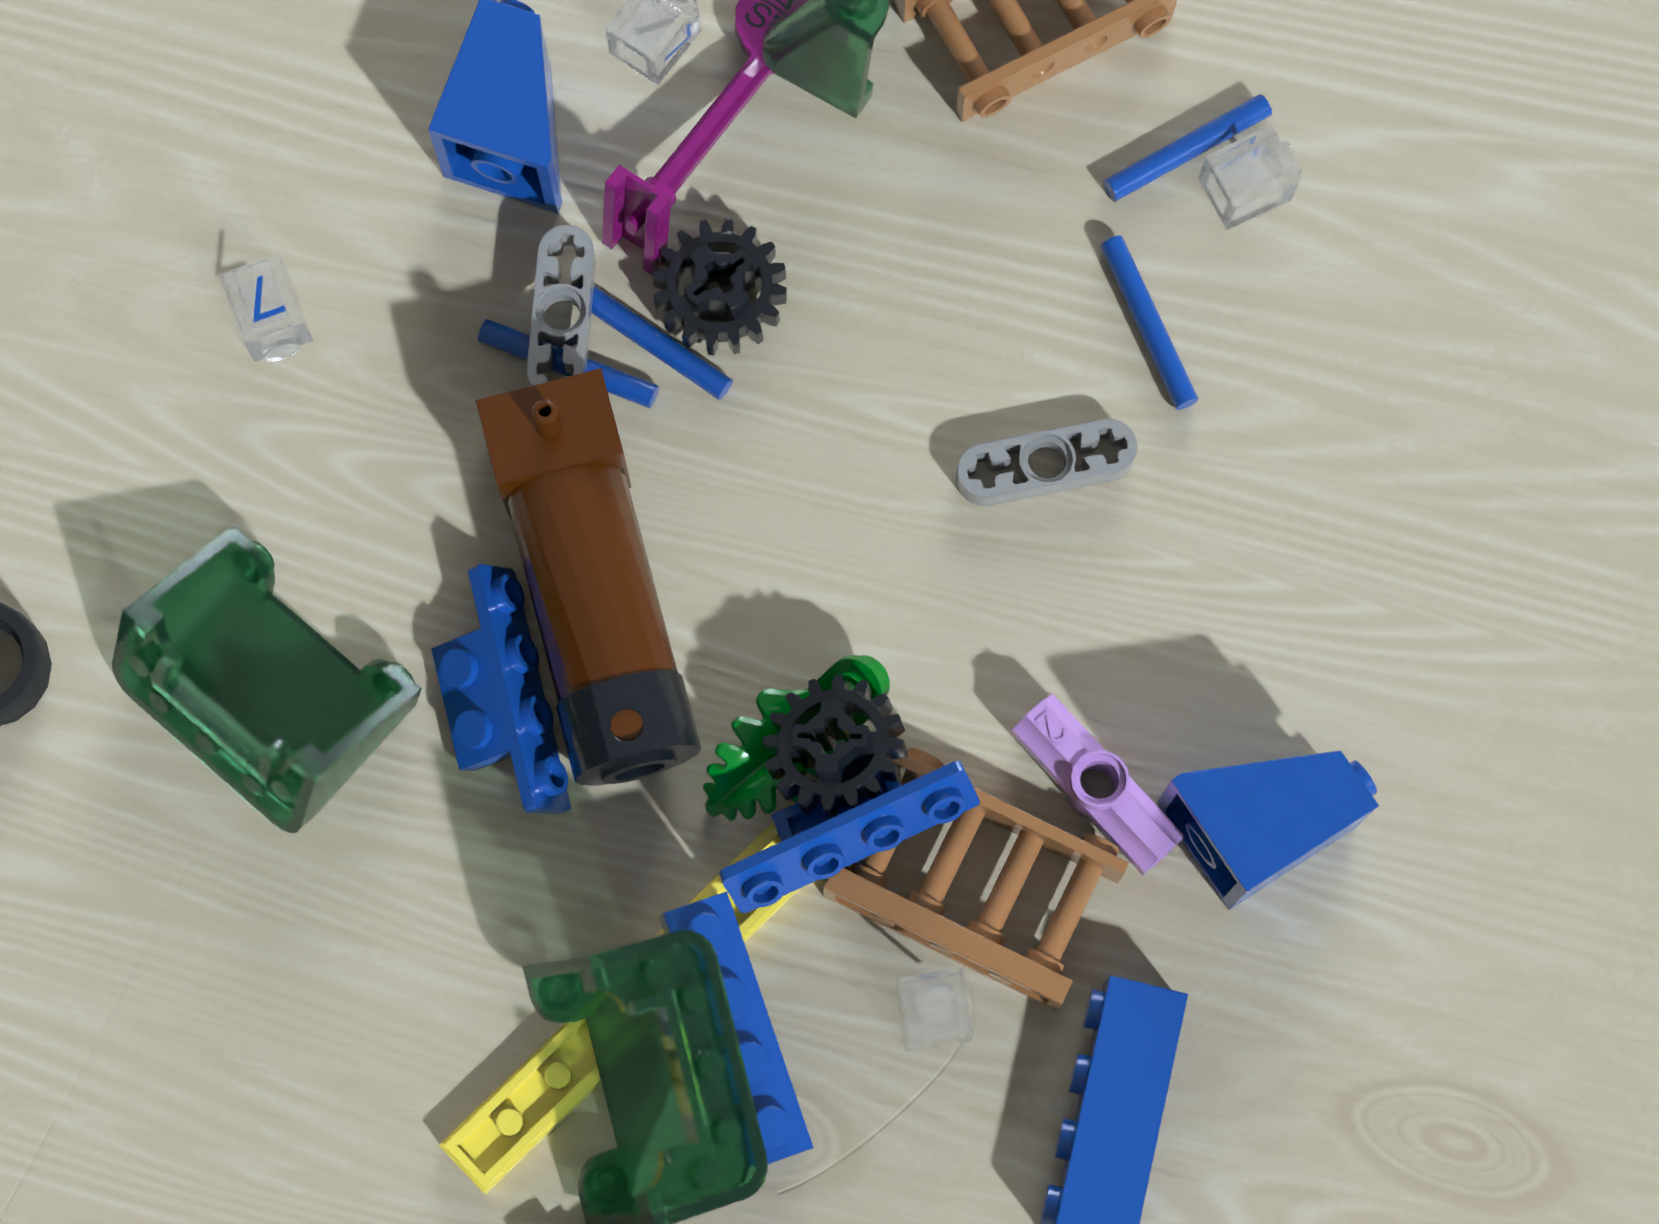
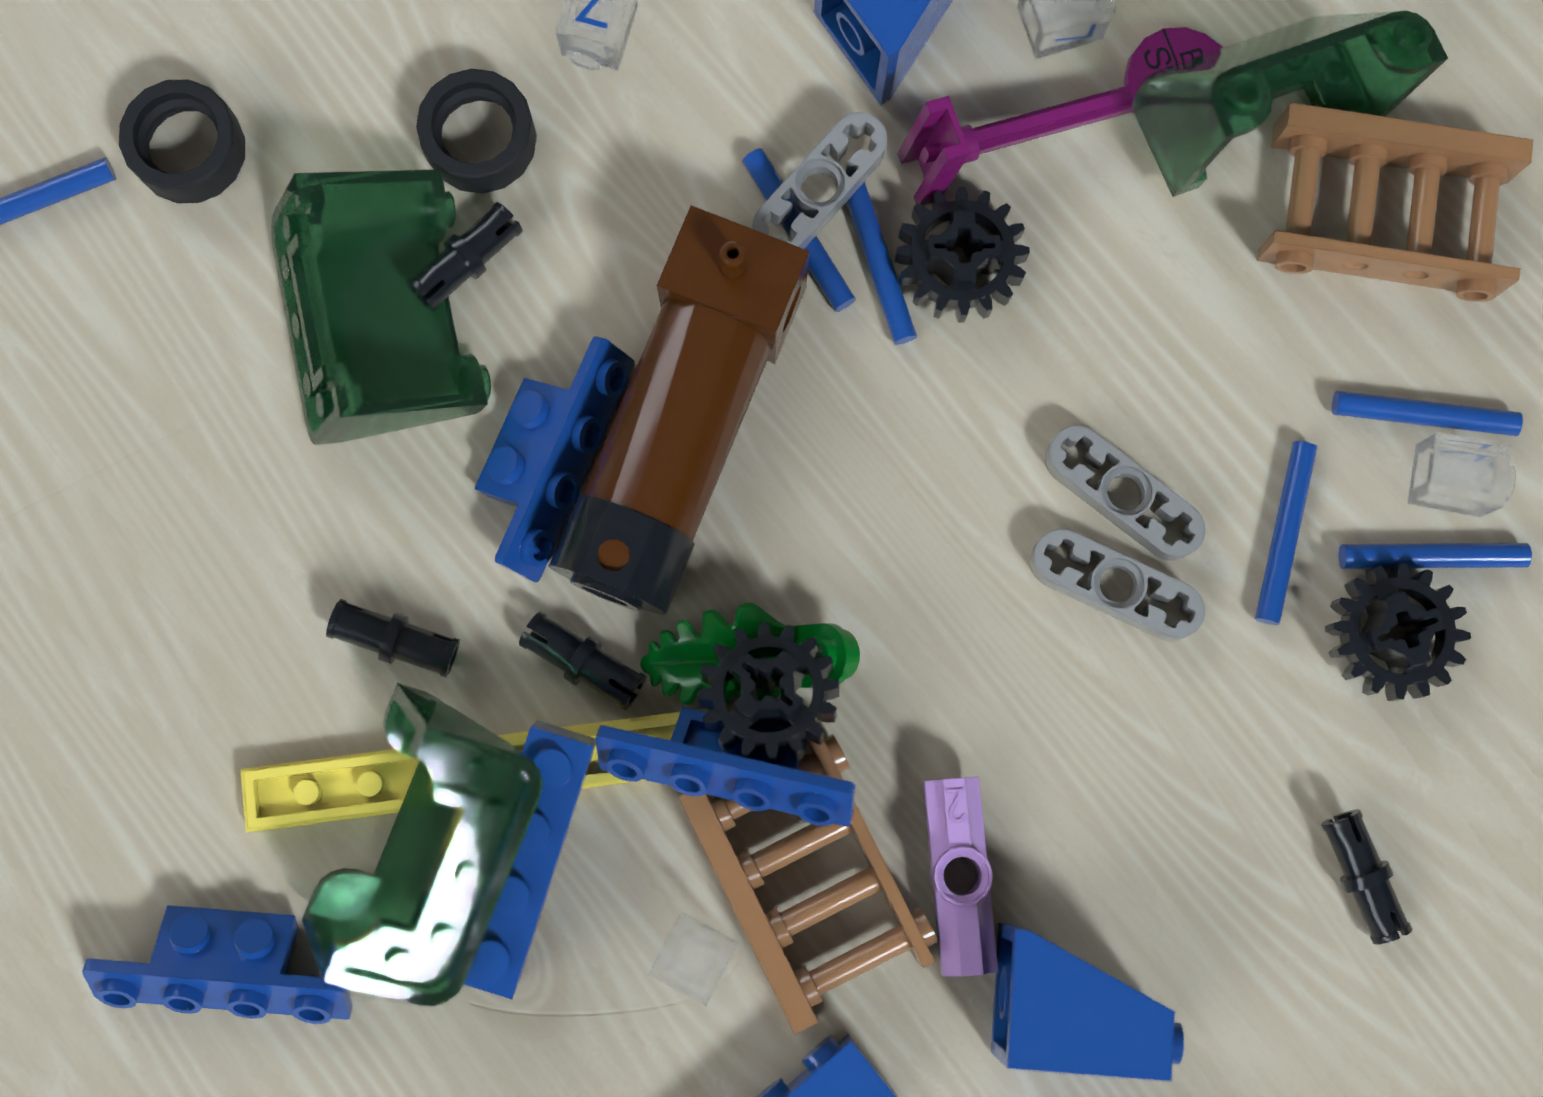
camera: 35 degrees right, 5 degrees up
none -> black pin [326,599,460,678]
none -> black pin [406,202,523,312]
none -> black tyre [416,68,537,194]
none -> black pin [519,611,647,711]
none -> light grey beam [1045,425,1205,561]
none -> black pin [1321,809,1412,945]
none -> black gear [1325,563,1471,702]
none -> blue bar [1338,543,1532,569]

